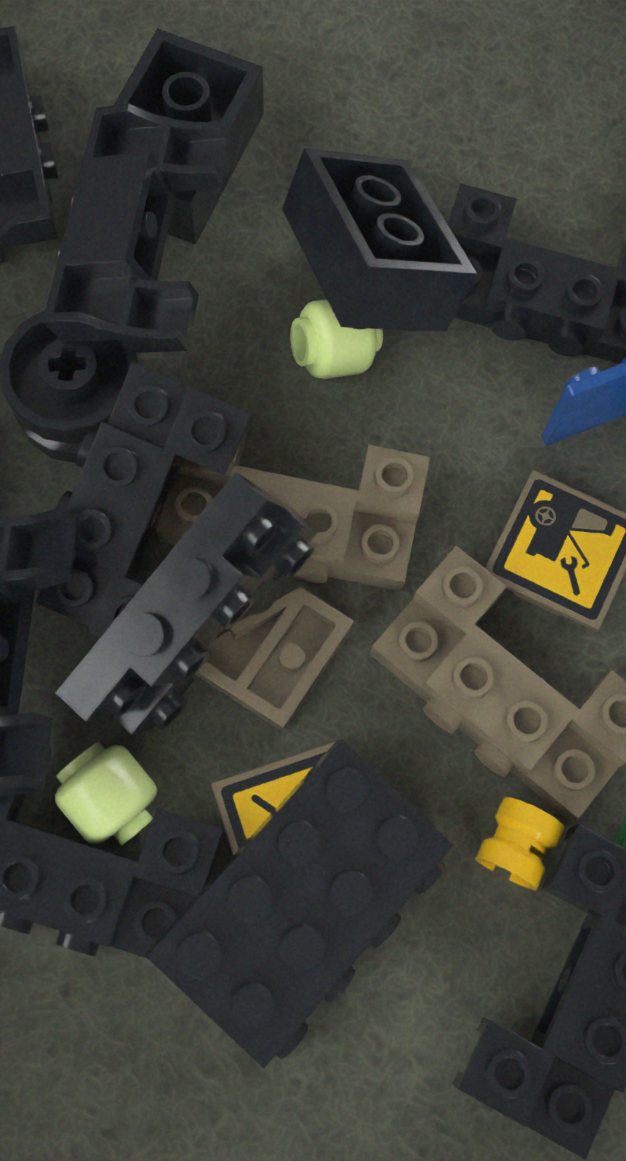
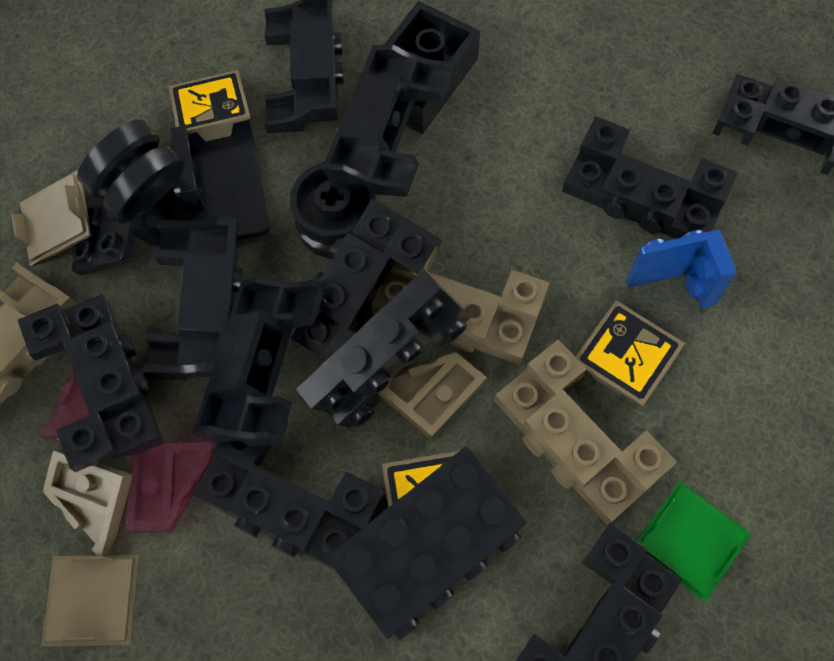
camera: 15 degrees right, 5 degrees down
yellowish green head [55,742,157,846] -> none
black brick [282,148,477,332] -> none
yellowish green head [290,300,383,379] -> none
yellow wheel [474,797,565,891] -> none

